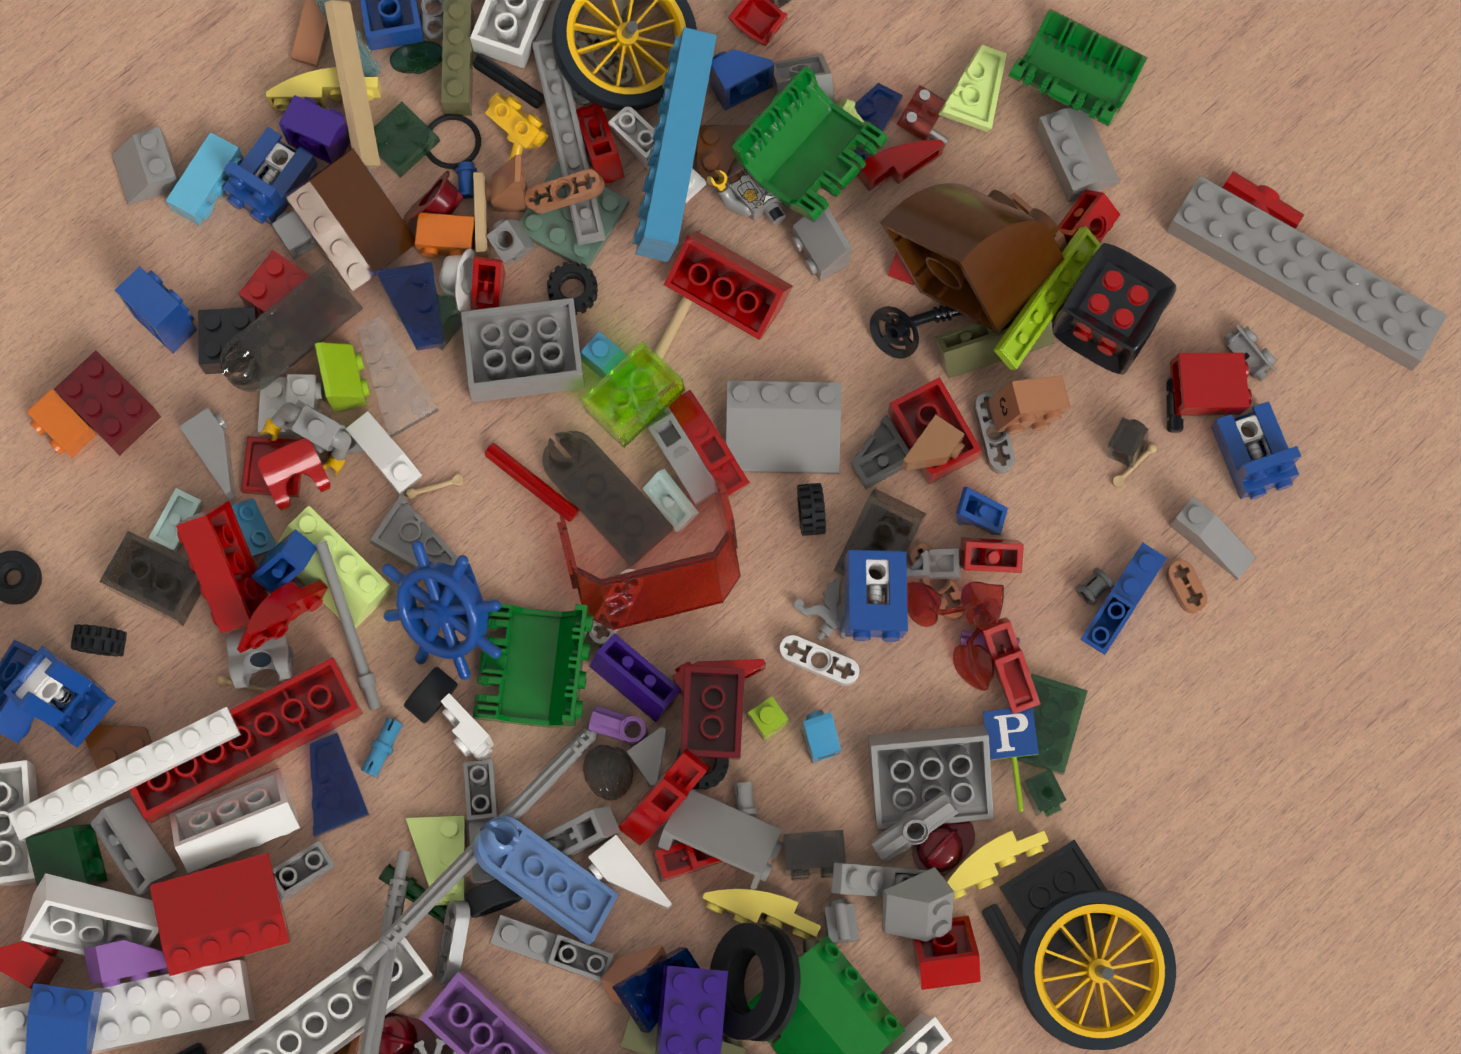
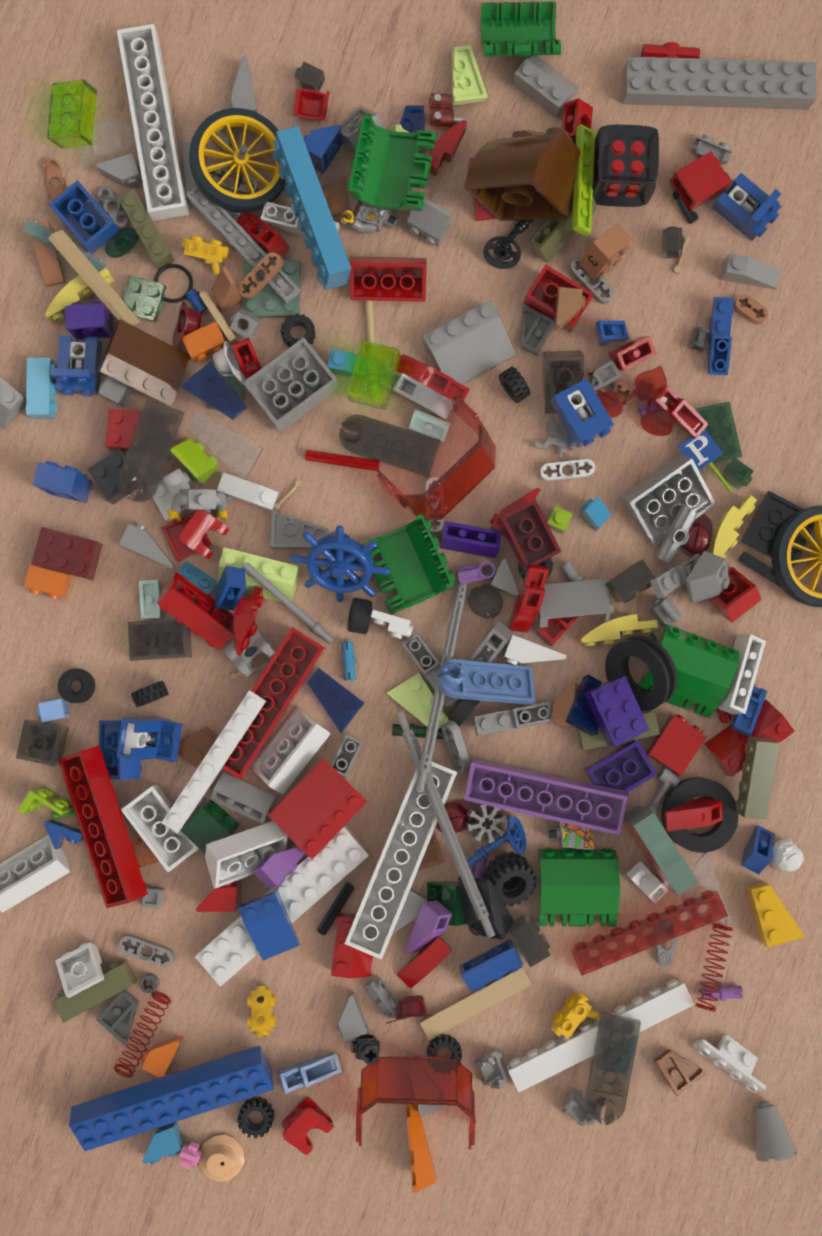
camera: 30 degrees left, 10 degrees up
black axle [473,54,545,109] -> none

